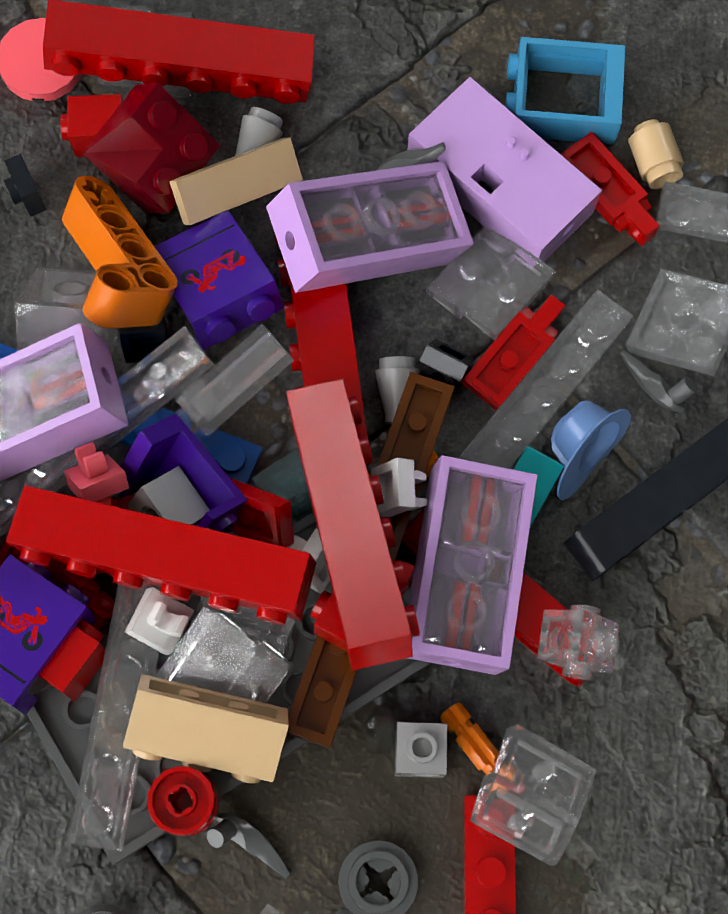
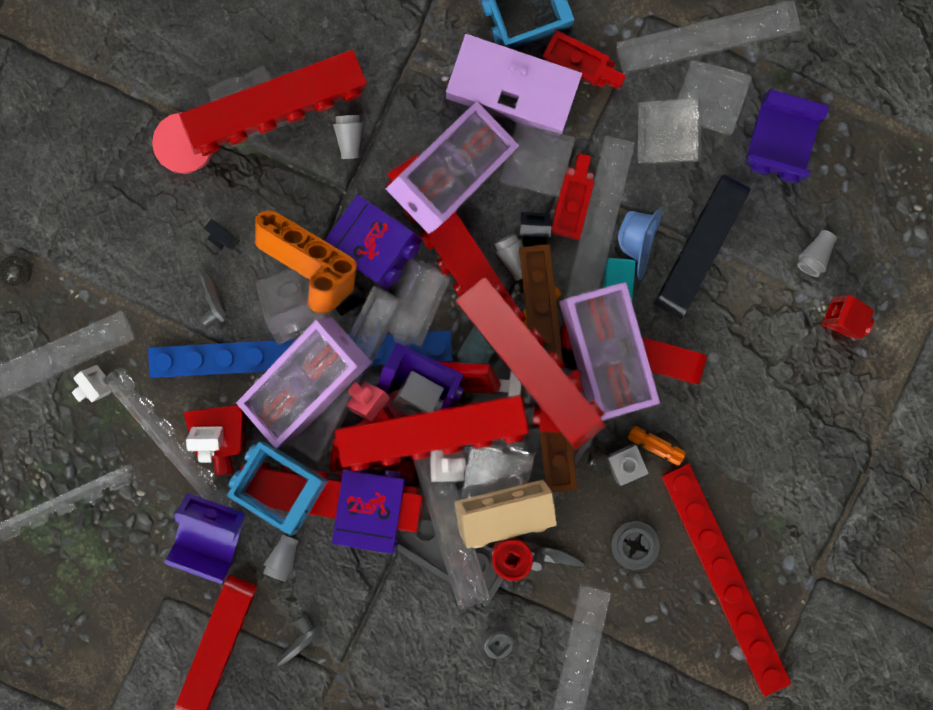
camera: 25 degrees left, 15 degrees up
red brick [60,94,123,157] -> none
dark red slope [82,82,220,214] -> none
tan tile [169,138,303,225] -> none
white tile [371,458,427,517] -> none
dark grey bar [376,142,446,171] -> none
clear slope [470,724,597,866] -> none
clear brick [537,605,619,680] -> none
dark grey bar [620,350,698,414] -> none
tan brick [628,119,684,189] -> none

